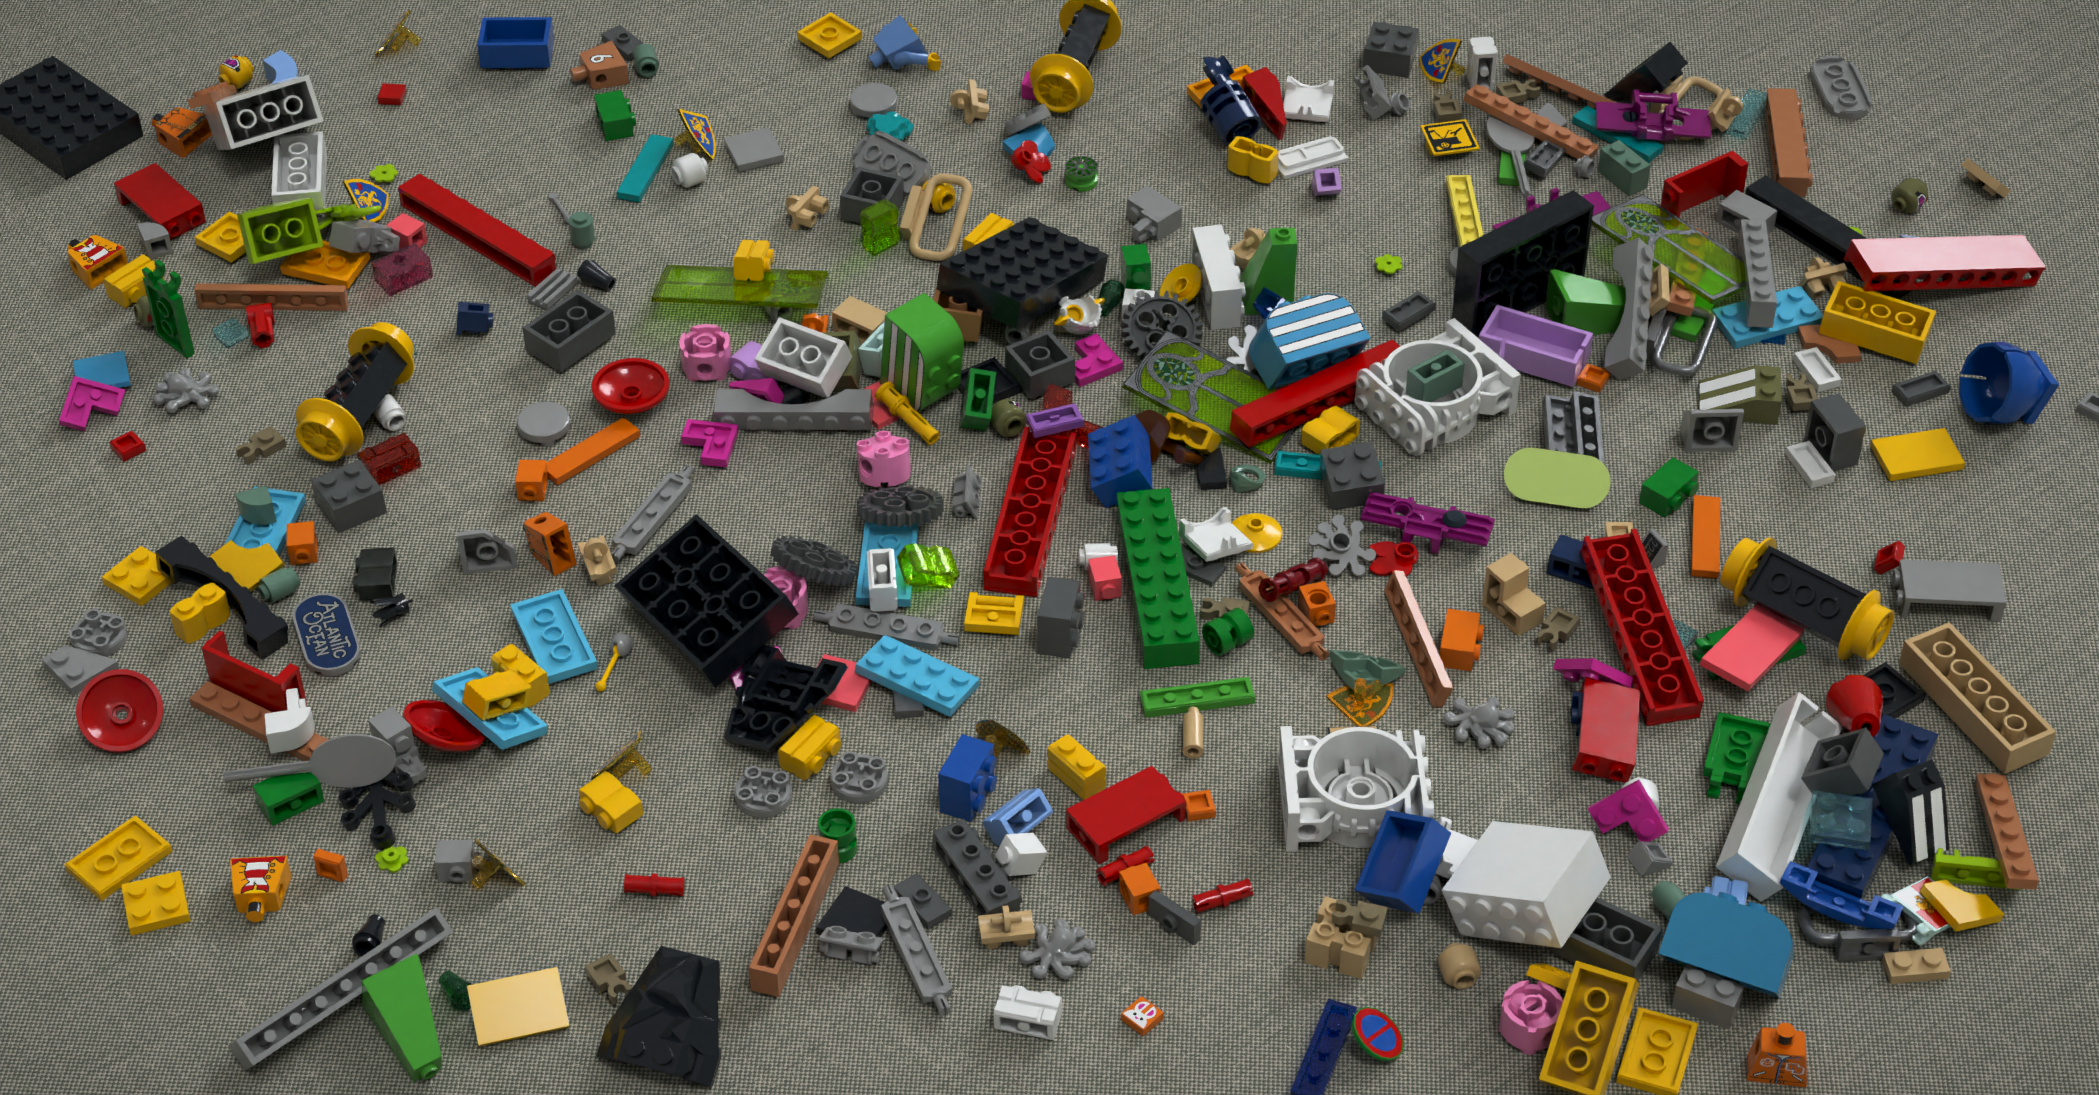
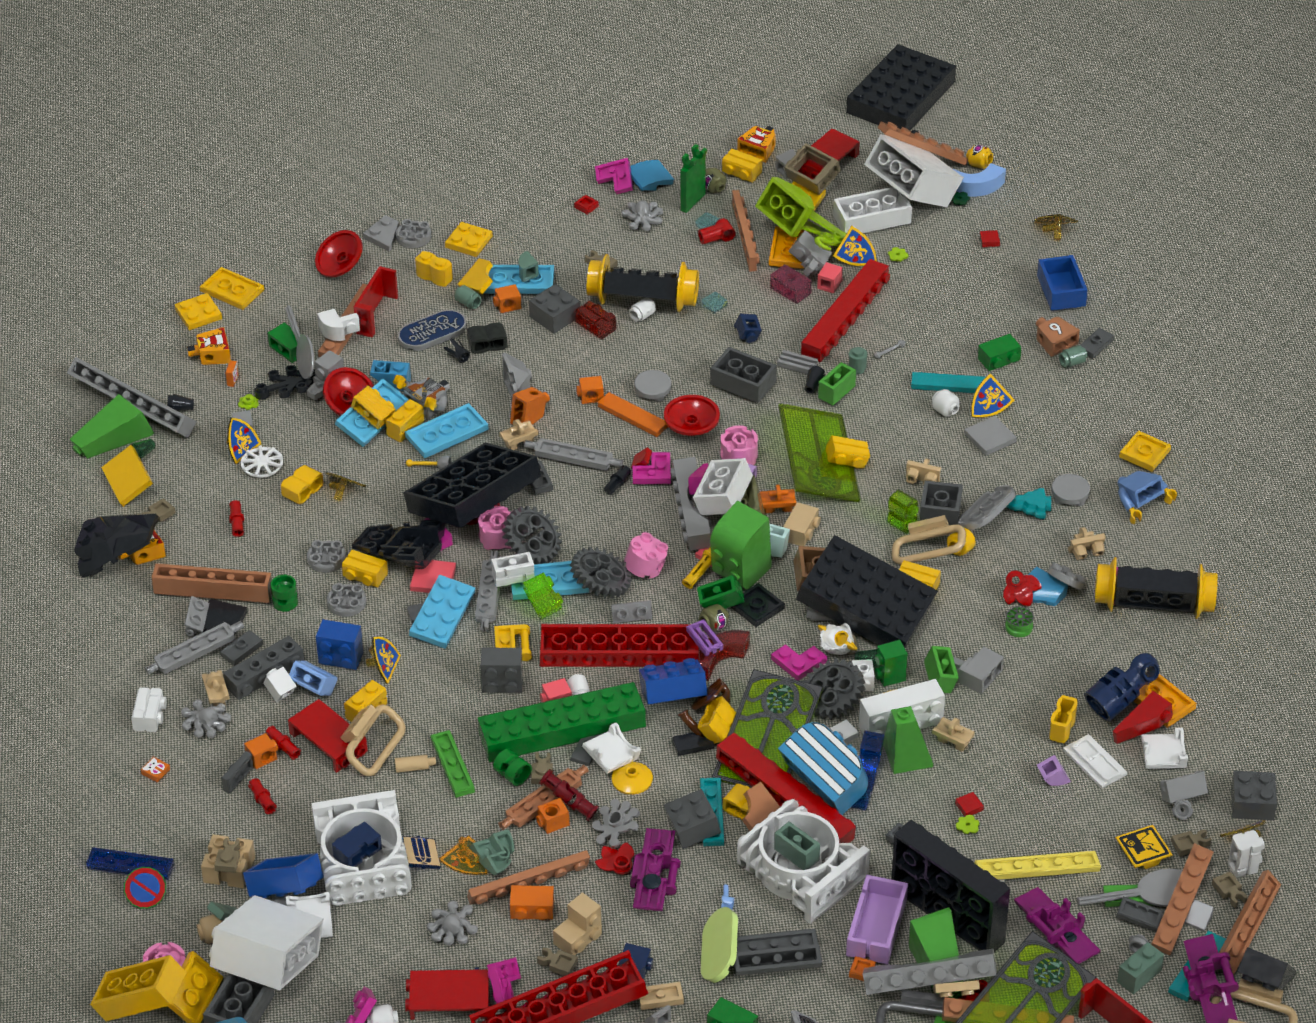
camera: 80 degrees right, 0 degrees up
black arch [155,536,288,660] -> none
dark grey brick [1005,330,1075,399] -> none
orange tile [1182,790,1216,822] -> none
sand green piece [1229,464,1266,493] -> none
none -> sand green tile [207,901,237,921]
none -> white wheel [241,445,283,478]
none -> dark blue brick [332,821,382,867]
none -> tan bar [340,704,405,777]
none -> dark azure slope [370,360,411,391]
none -> torso [393,375,450,420]
none -> black axle [604,465,631,495]
none -> red tile [631,447,652,469]
none -> light blue hand [721,884,734,910]
none -> nougat tile [742,782,780,831]
none -> dark tan window [784,143,841,195]
none -> bright green brick [818,362,856,406]
none -> white tile [831,719,859,744]
none -> bright green brick [924,646,959,693]
none -> red tile [955,792,984,816]

